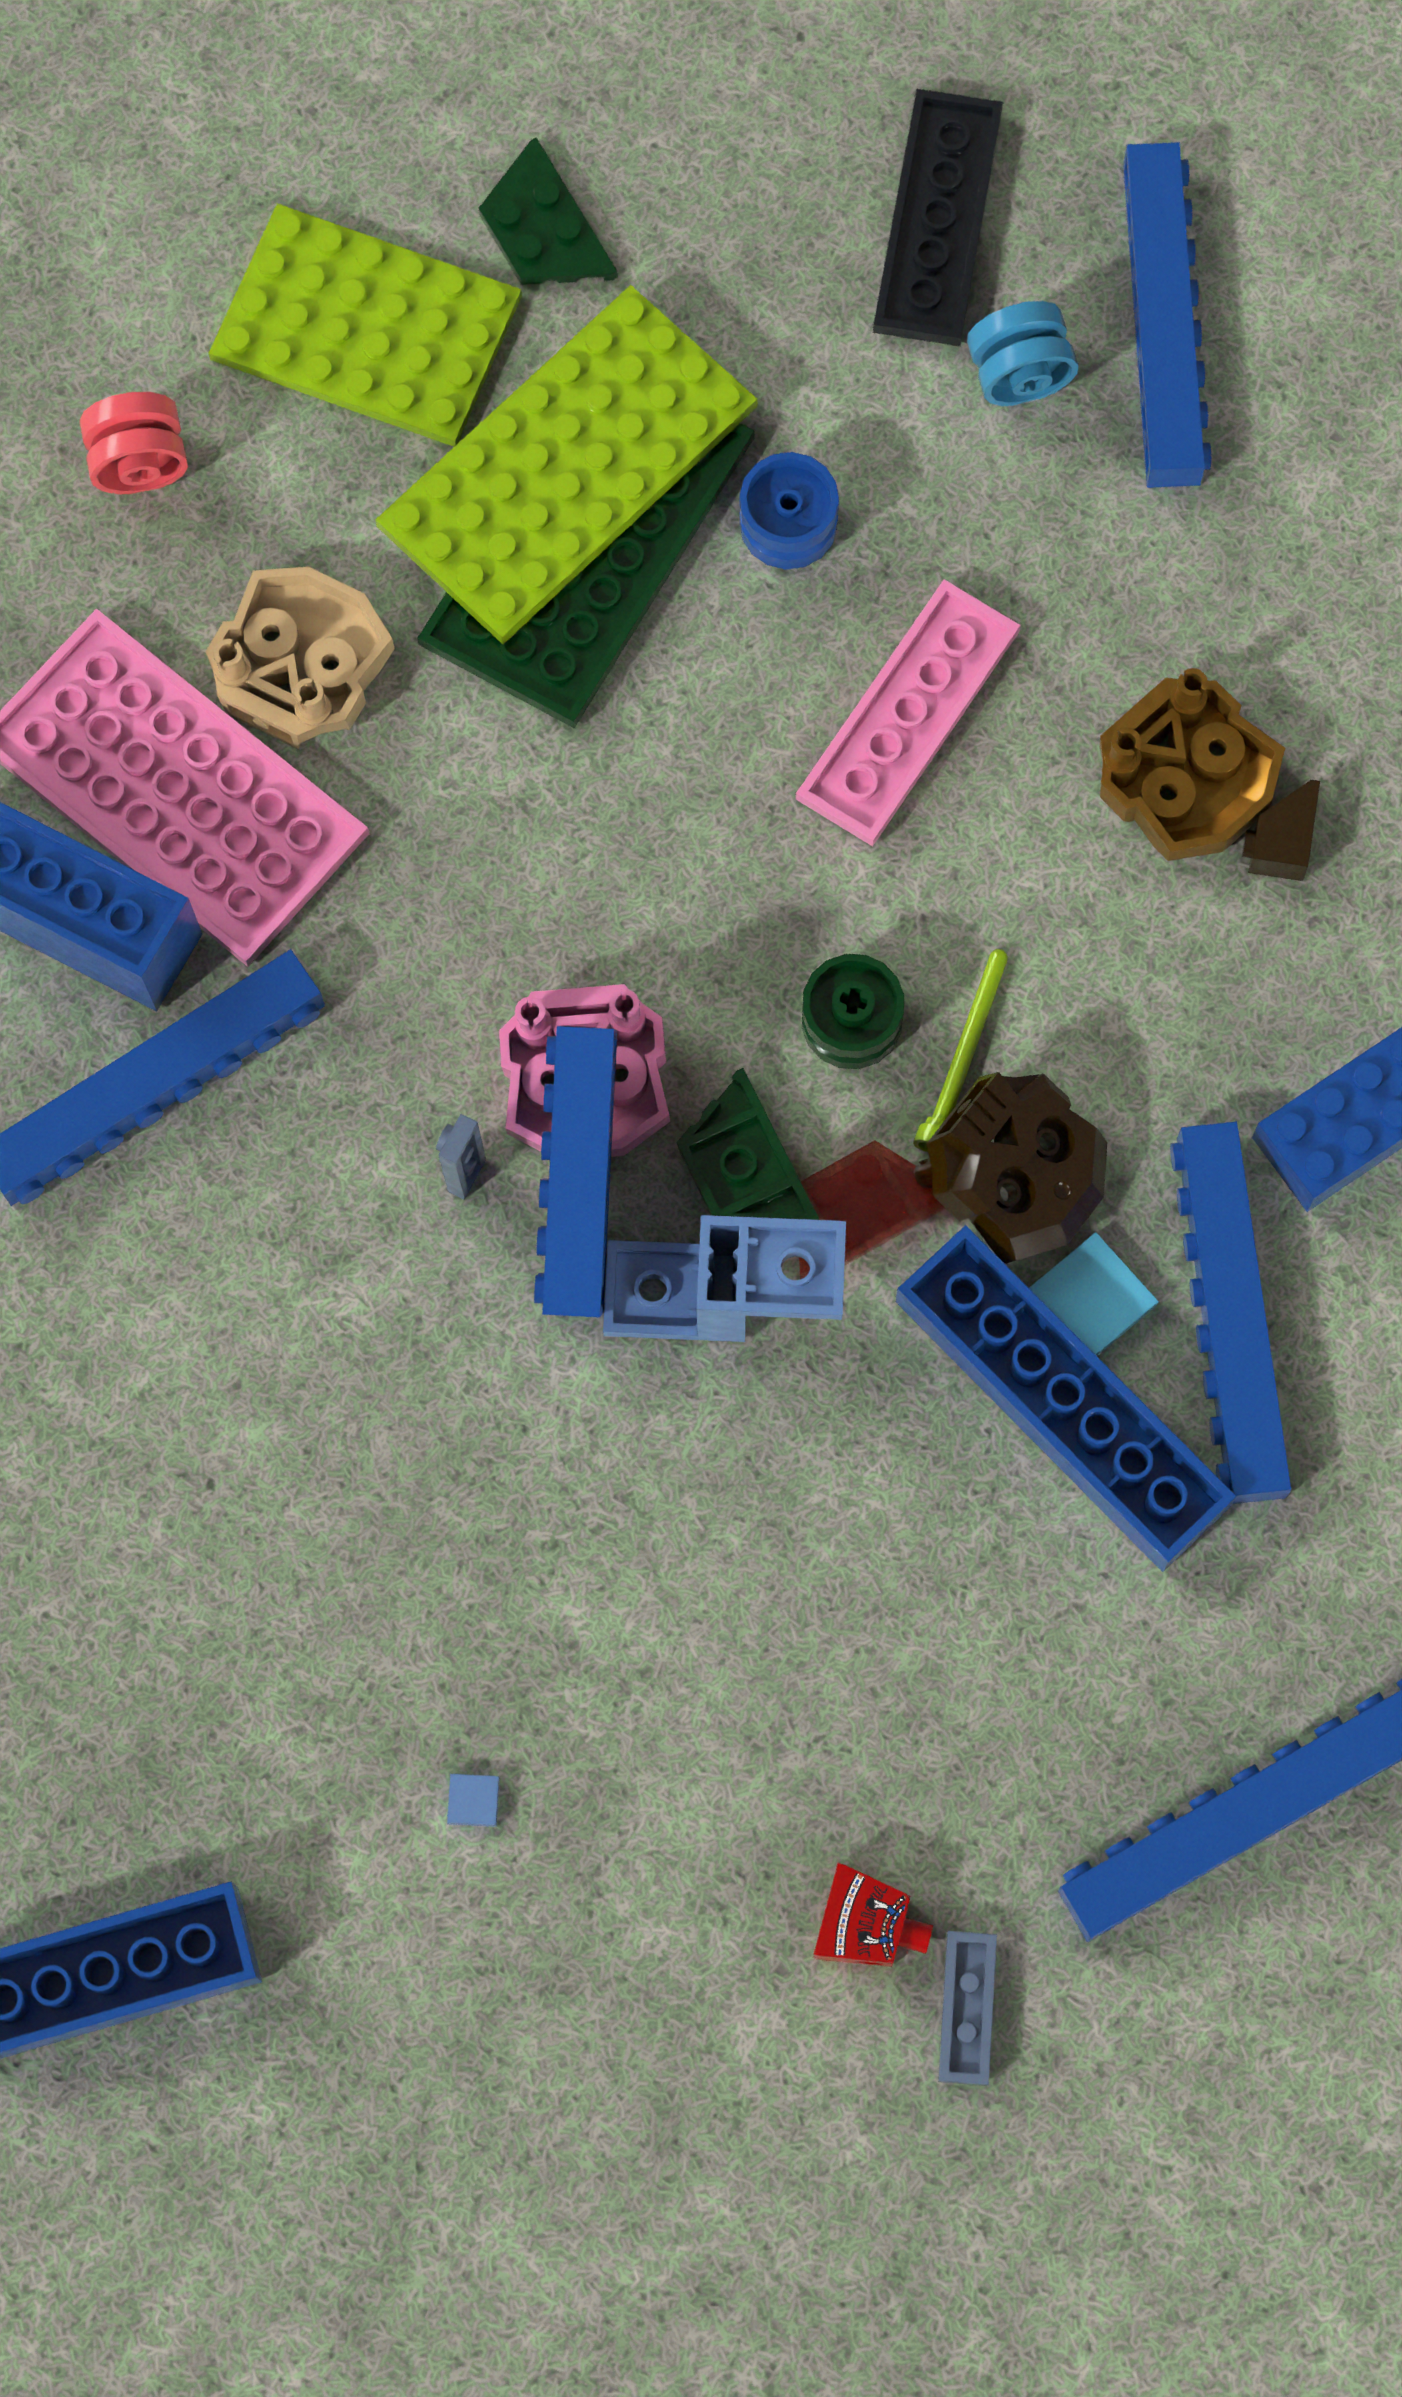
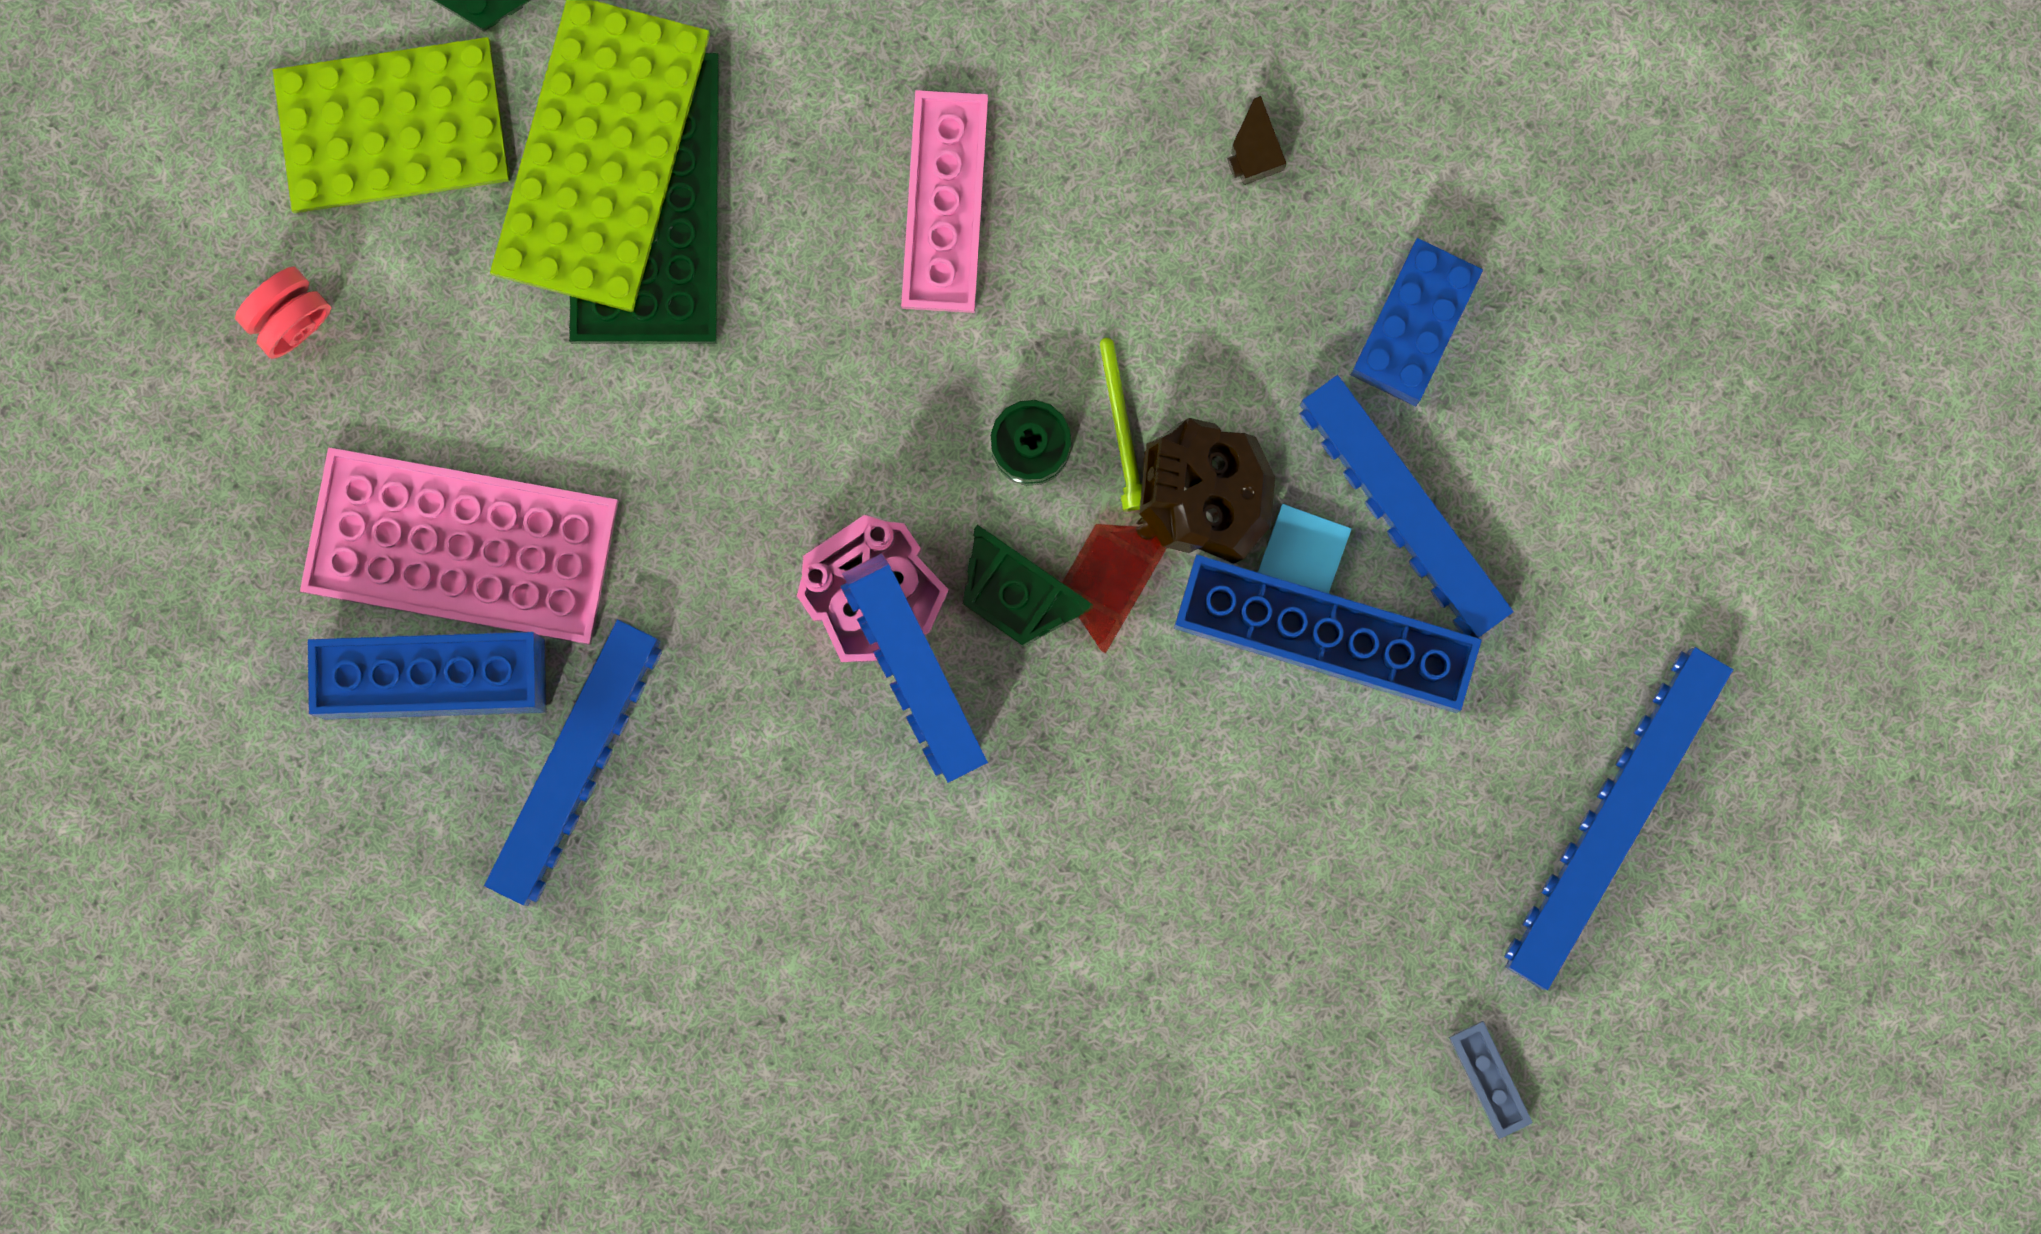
camera: 30 degrees left, 10 degrees up
tan brick [205,566,394,749] -> none
sand blue plate [436,1114,486,1200] -> none
medium blue tile [447,1774,500,1827] -> none
medium blue bracket [603,1215,846,1342] -> none
blue wheel [739,452,839,570] -> none
red torso [813,1863,933,1967] -> none
pearl gold brick [1100,668,1285,861] -> none

